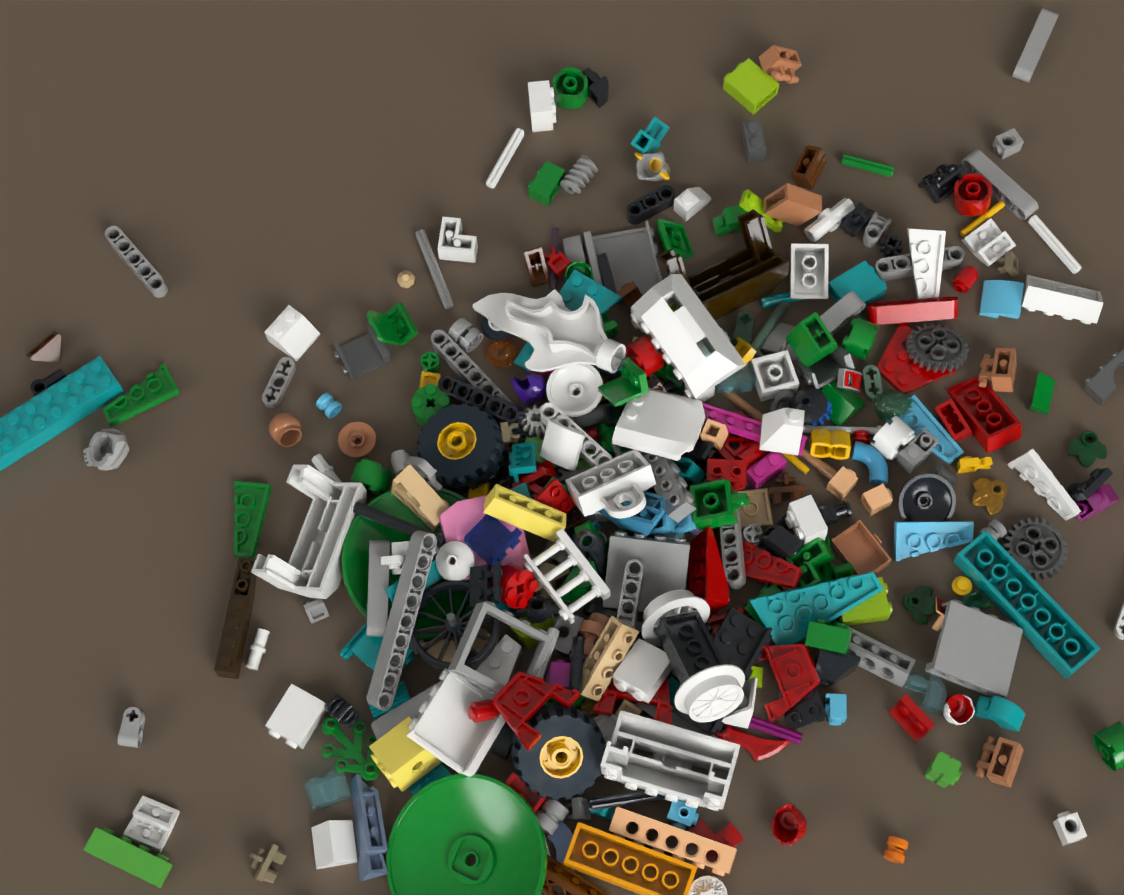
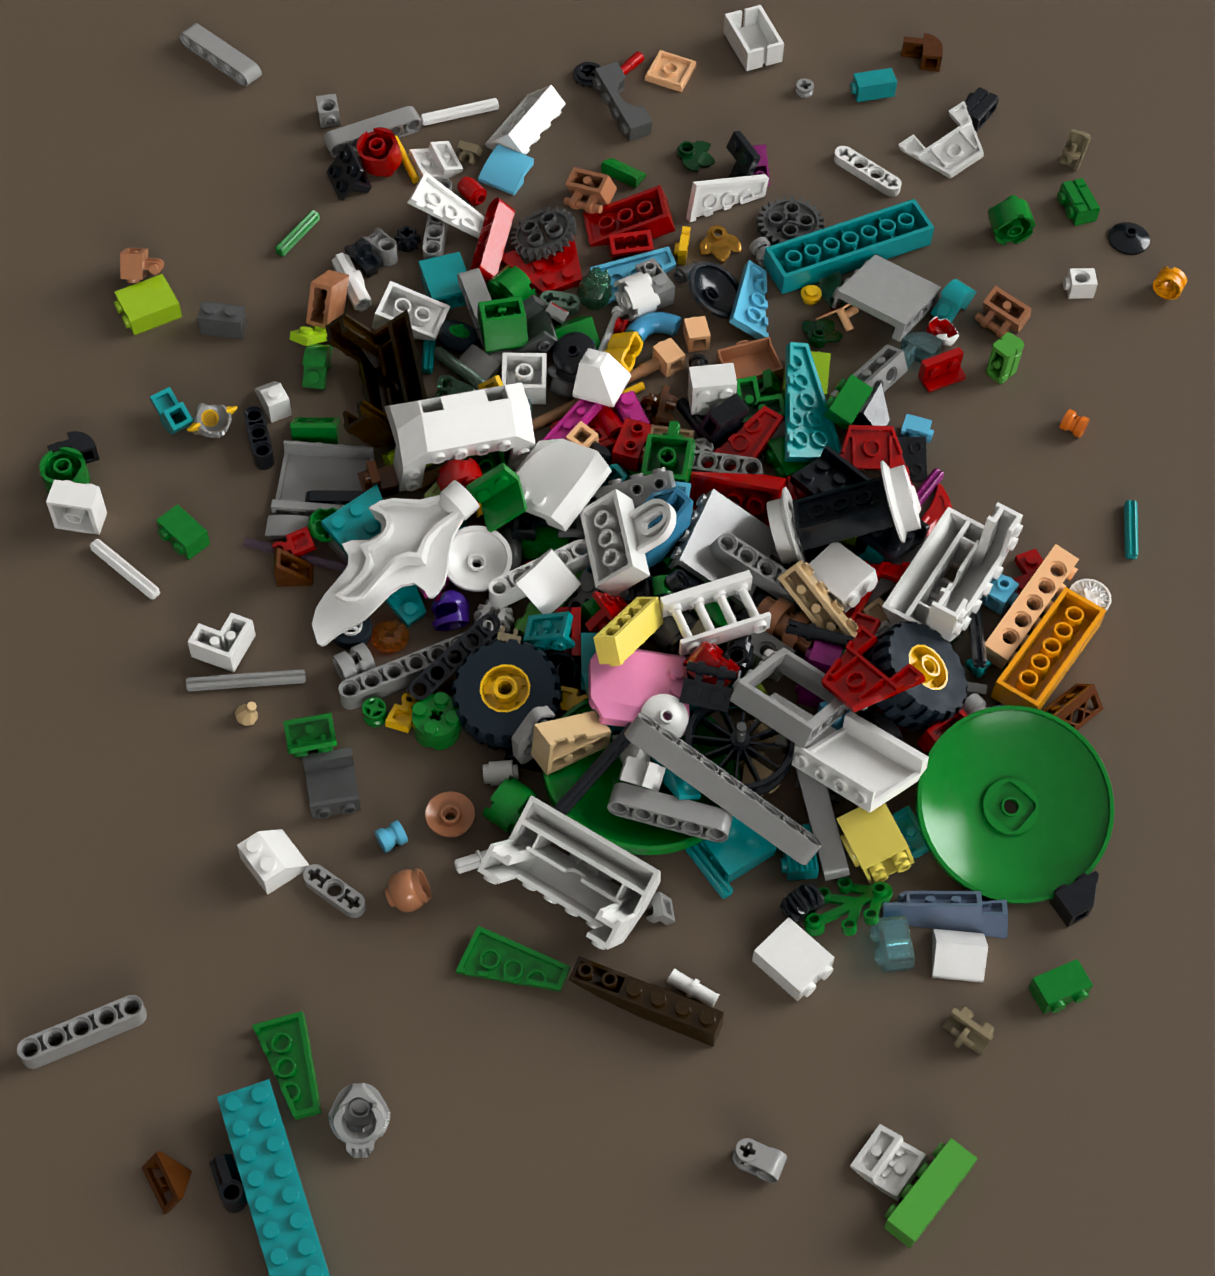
camera: 80 degrees left, 10 degrees down
clear blue bracket [464,514,522,566] -> none
red brick [467,699,500,723] -> none
light grey piece [560,155,598,195] -> none
red hair [771,803,807,846] -> none
reddish brown brick [791,145,828,189] -> none
none -> black wheel [438,320,478,351]

